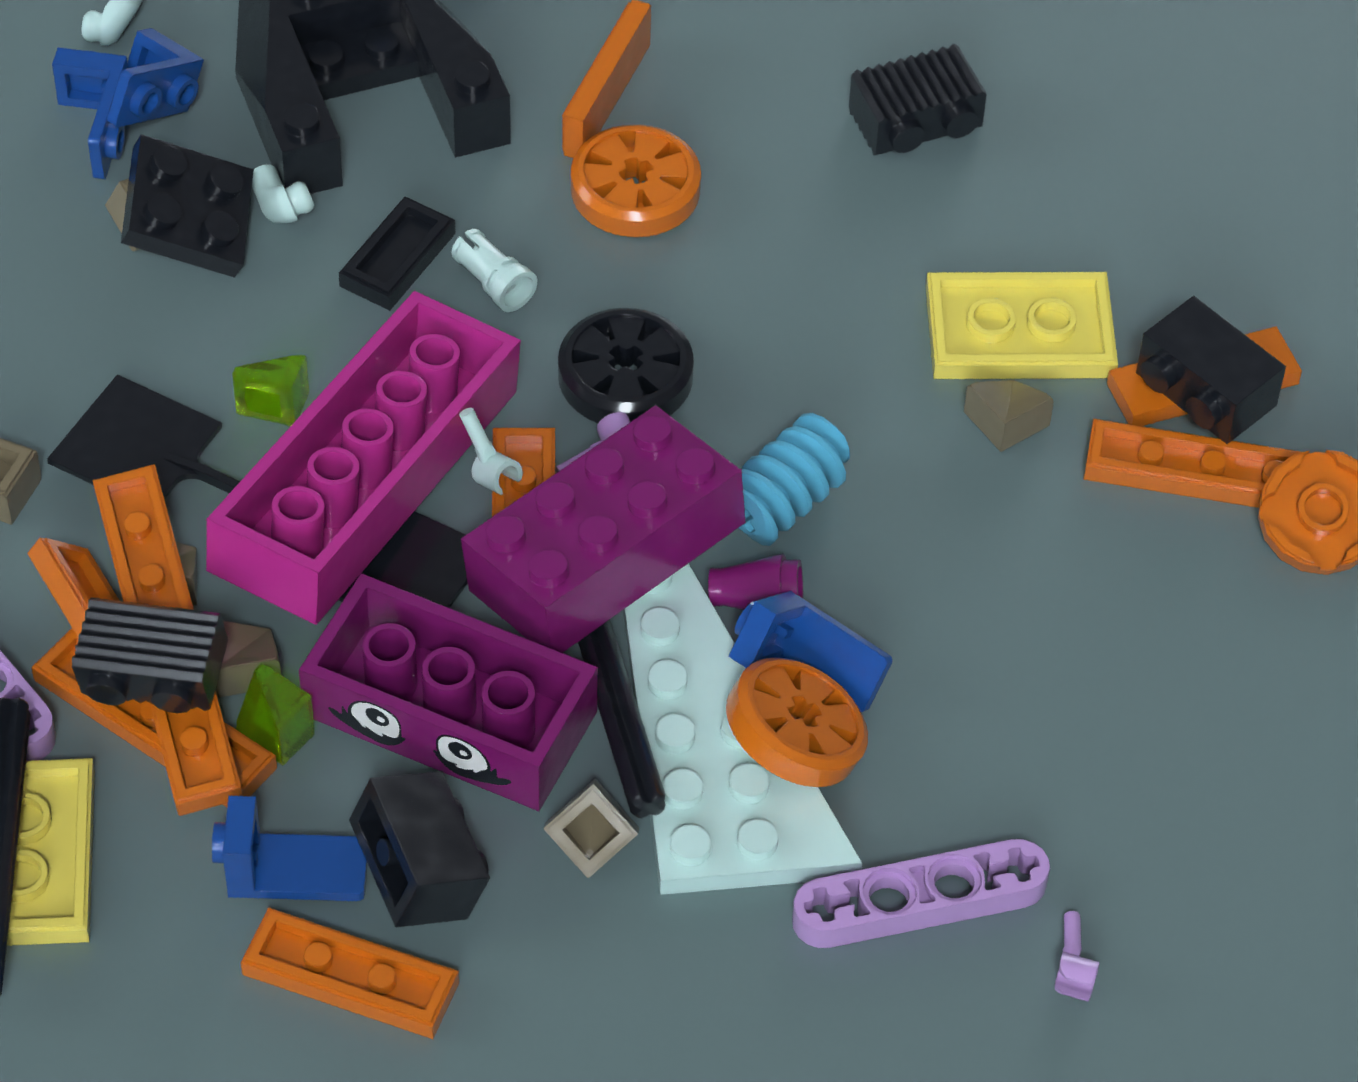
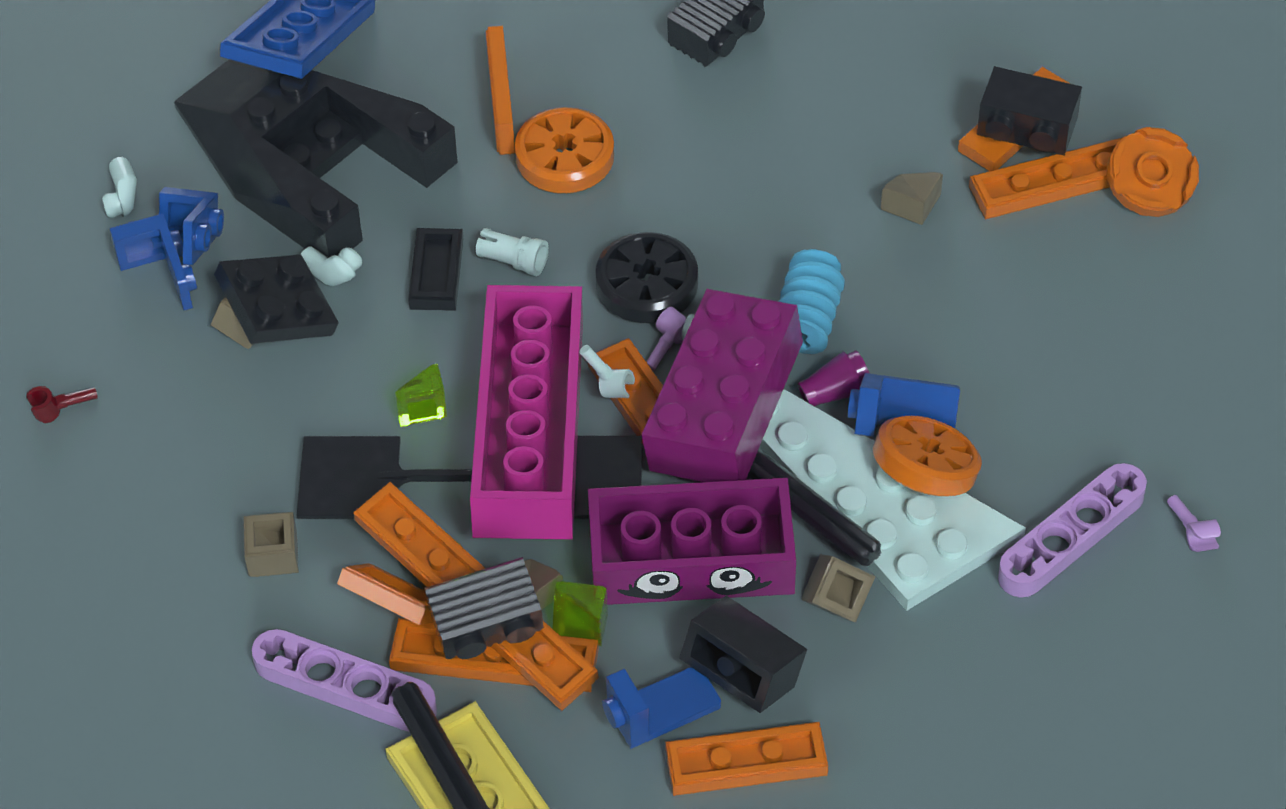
camera: 25 degrees left, 0 degrees up
light yellow tile [926,272,1118,379] -> none

